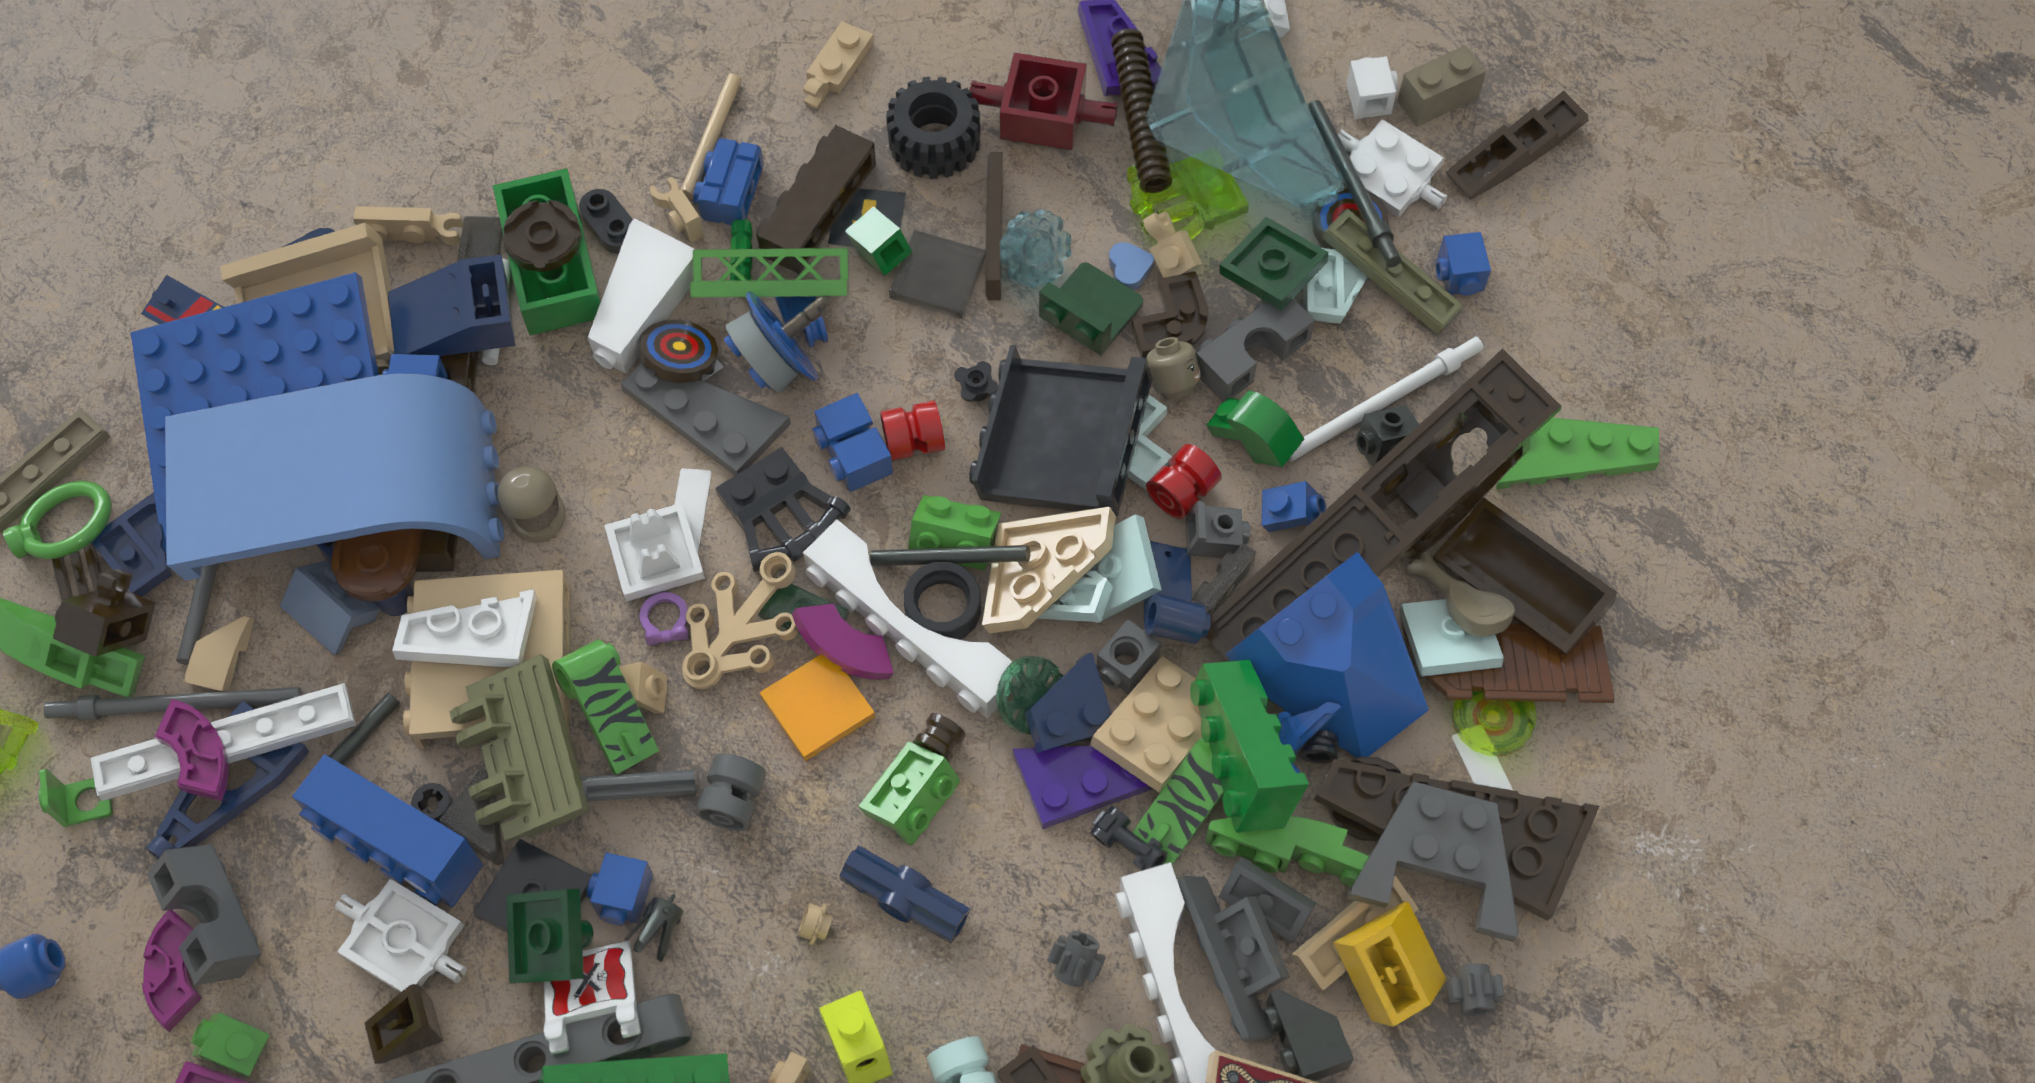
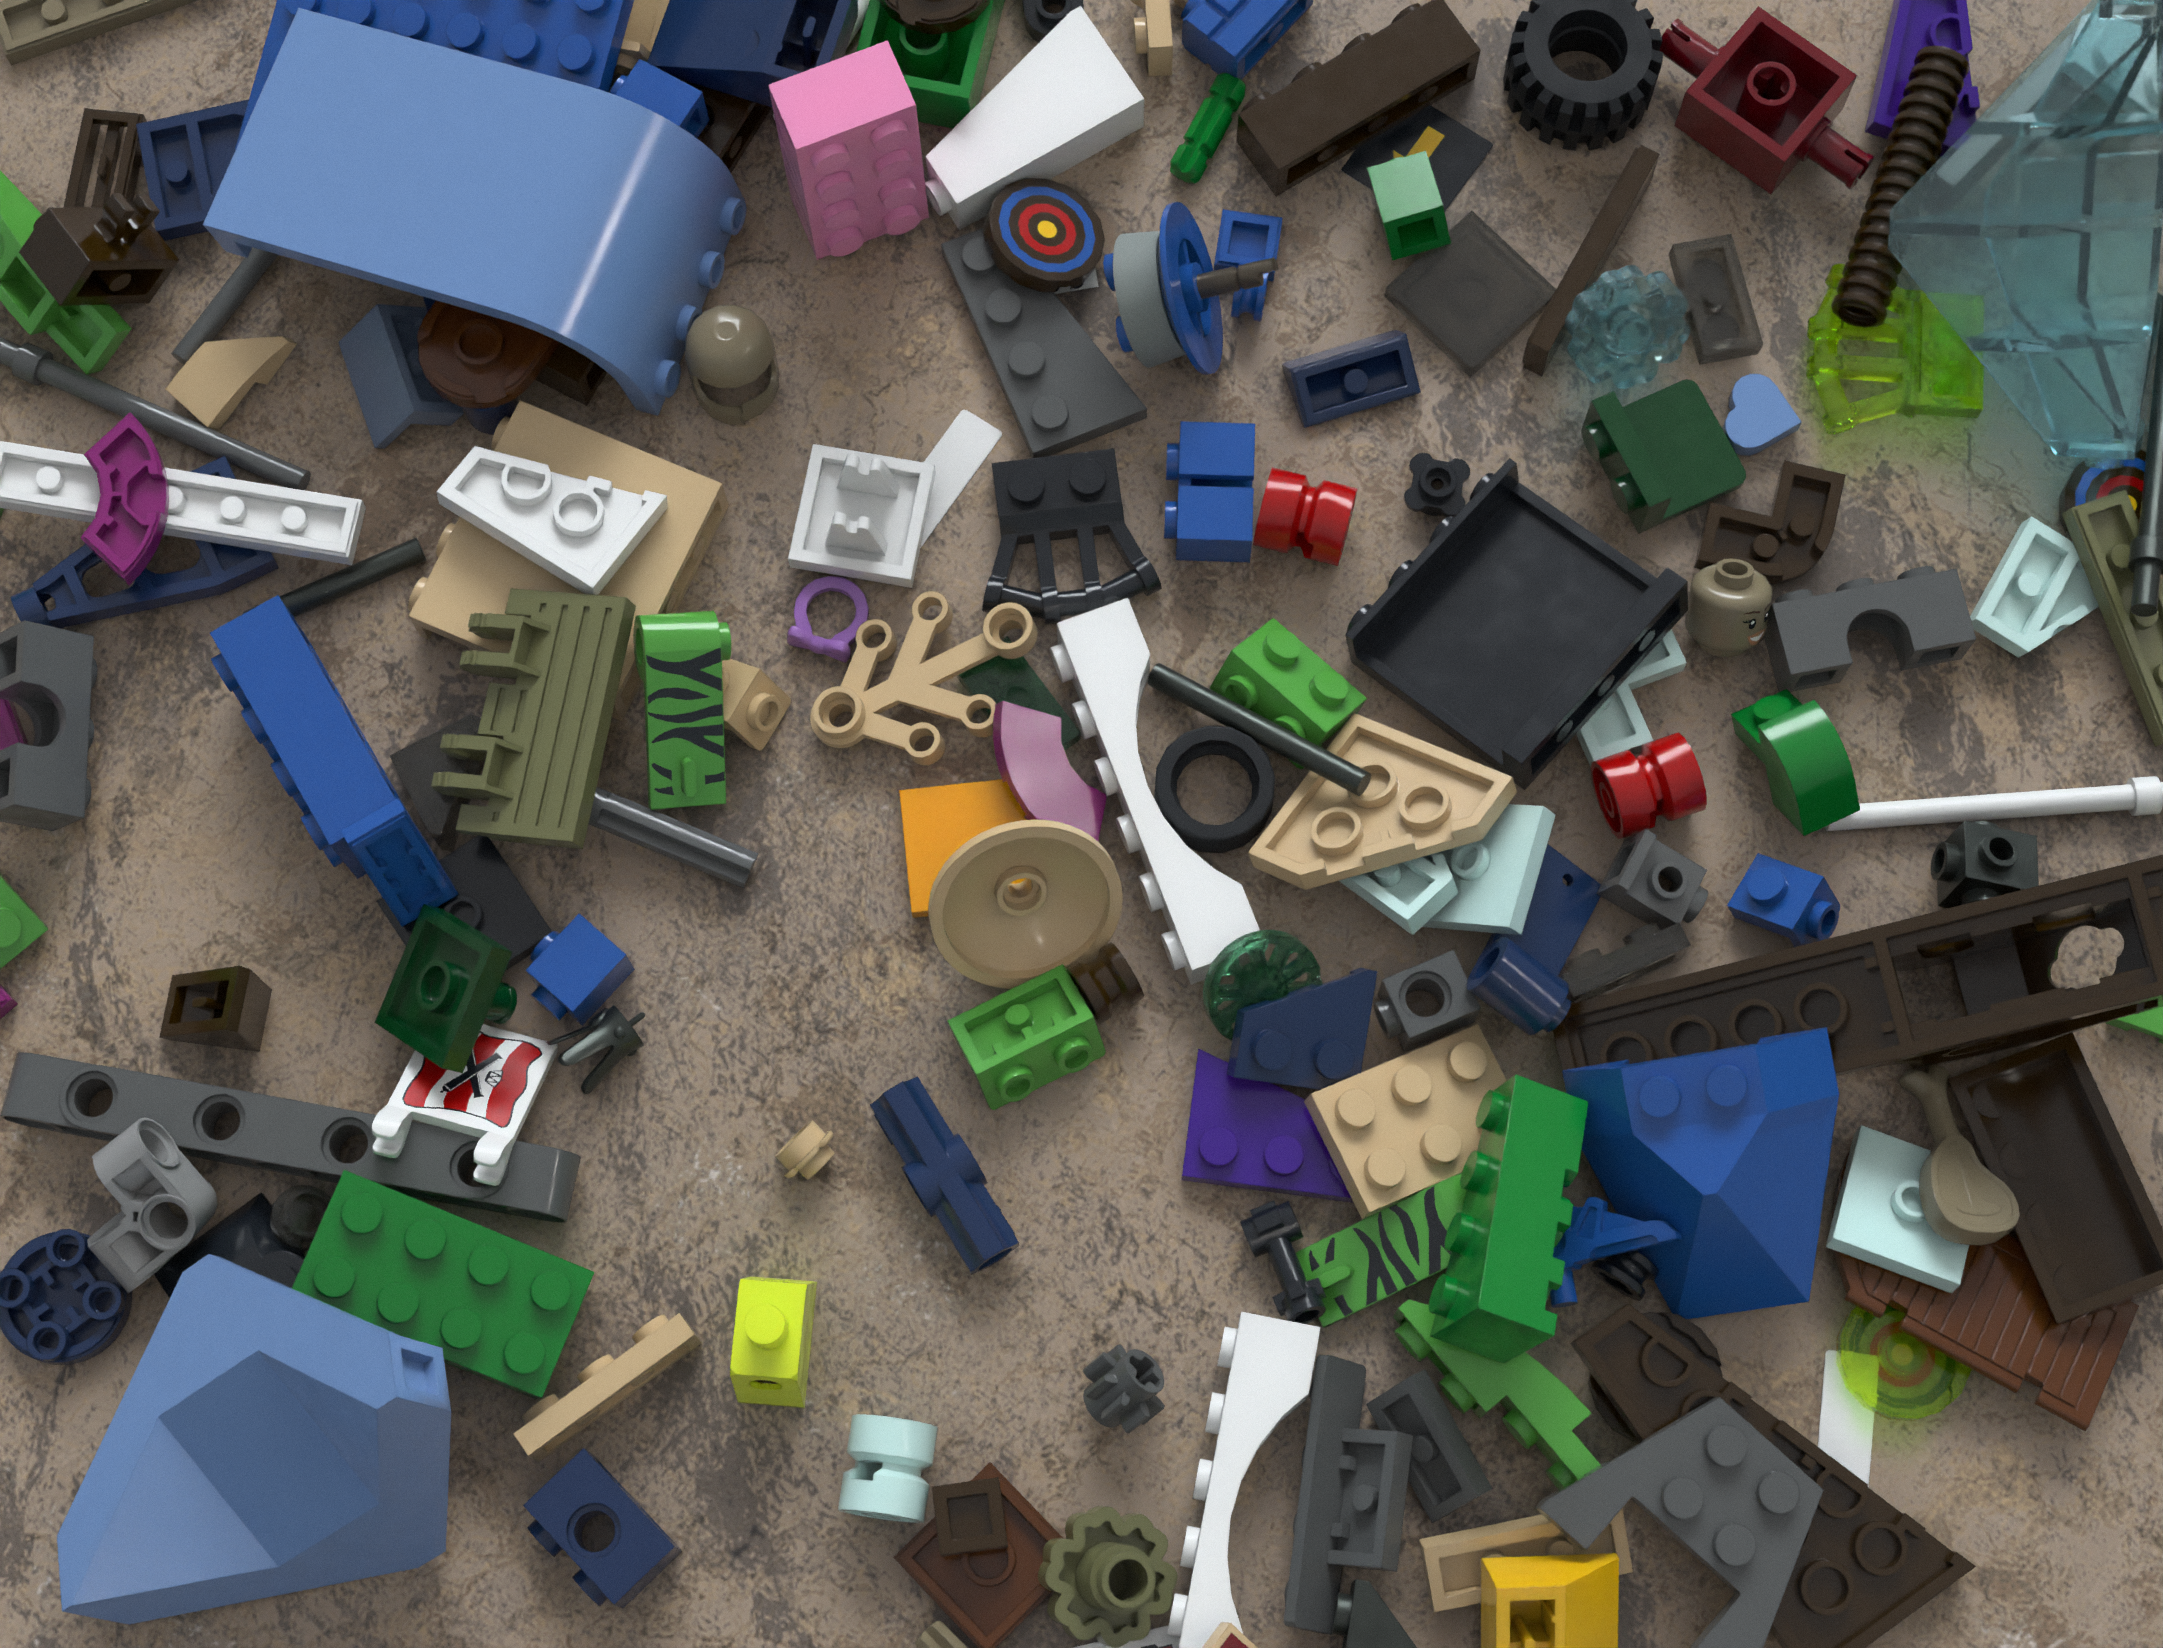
camera: 30 degrees right, 10 degrees up
bright green piece [3,481,112,559] -> none
white plate [335,879,467,993] -> none
black bush [411,783,454,824] -> none
bright green fence [690,248,849,297] -> none
dark grey wheel [695,753,767,831] -> none
tan plate [1143,211,1202,278] -> none
dark green tile [1219,217,1329,311] -> none
none -> blue plate [341,798,459,927]
none -> bright pink brick [768,40,929,260]
none -> tan dish [928,819,1123,989]
none -> dark blue slope [1282,330,1421,428]
none -> clear smoke plate [1637,234,1763,365]

